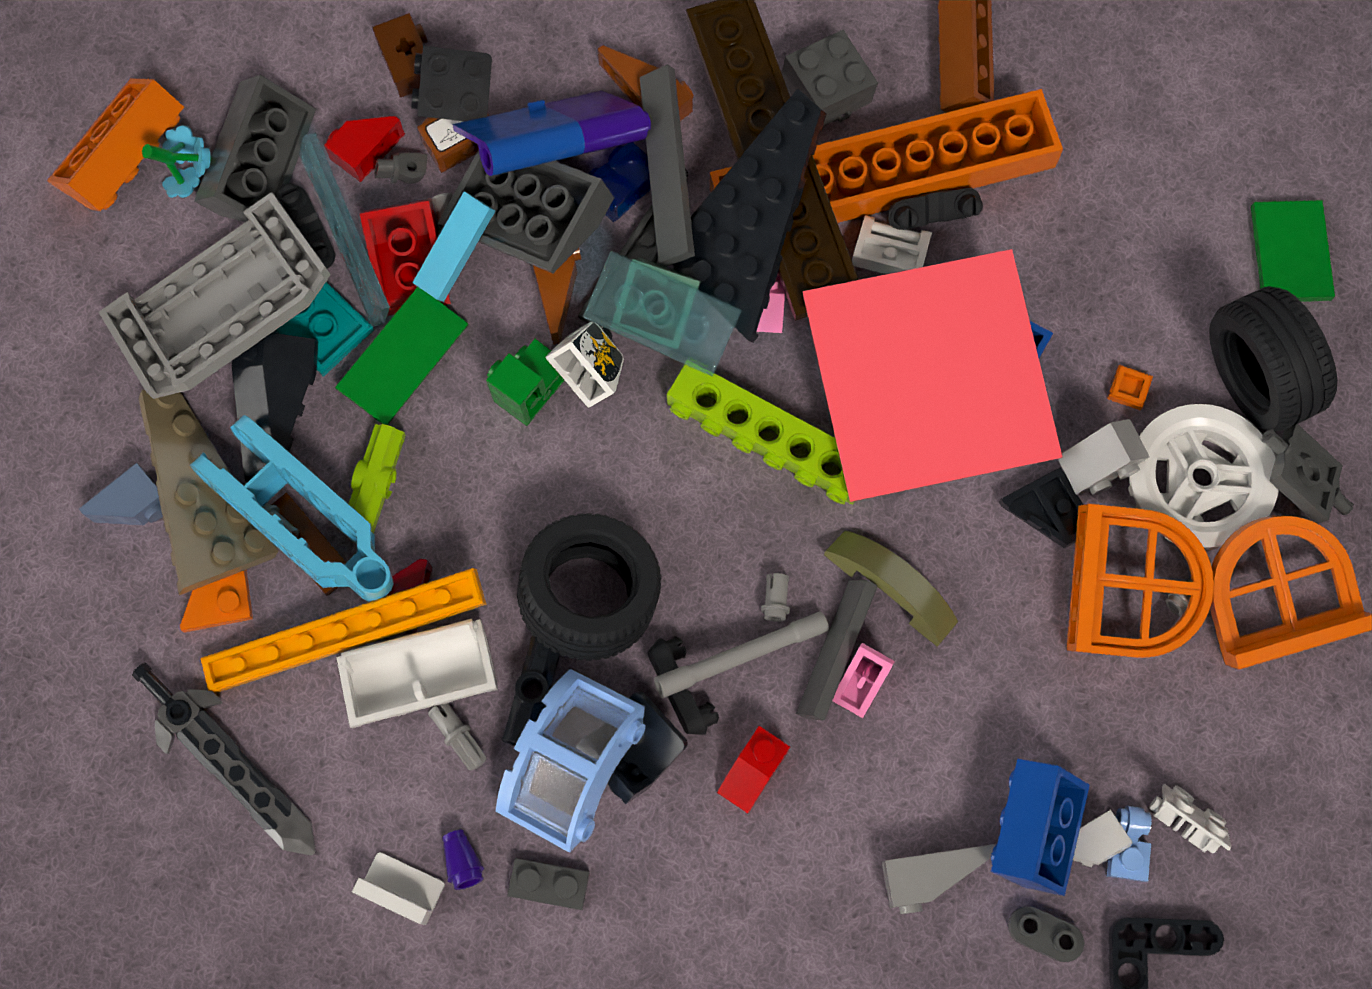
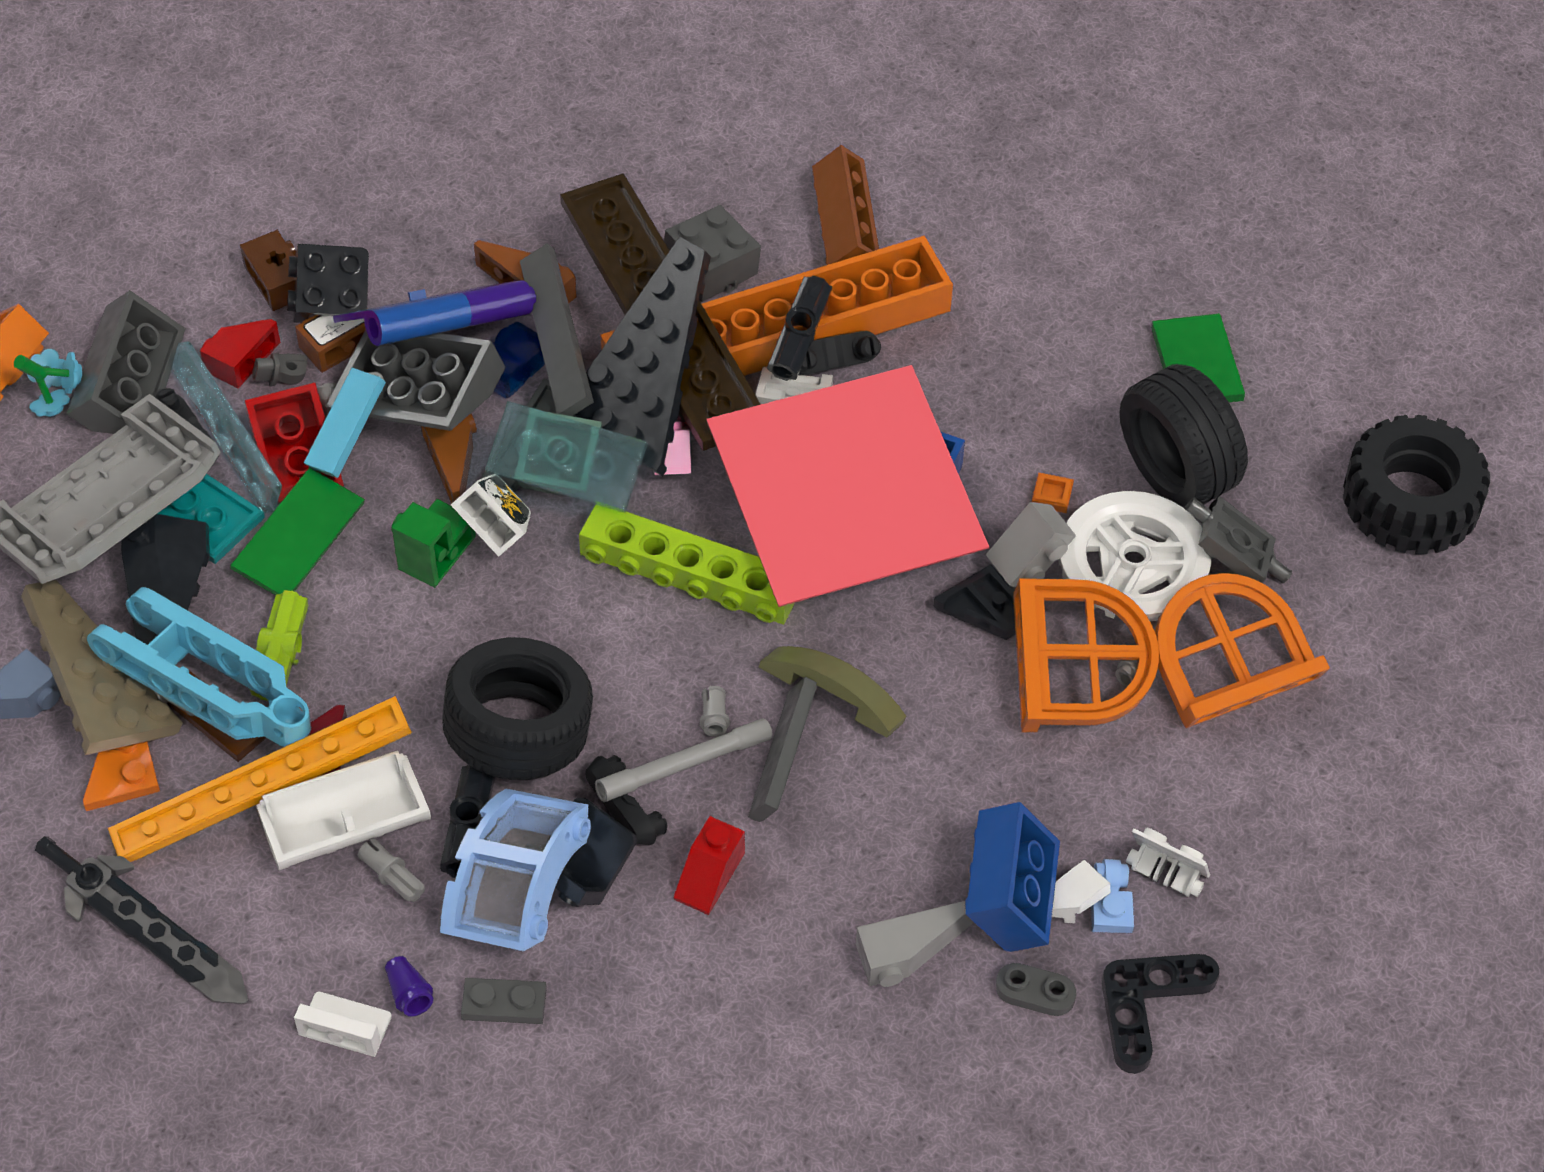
camera: 10 degrees left, 20 degrees down
bright pink slope [832,643,895,718] -> none
none -> black piece [767,275,832,381]

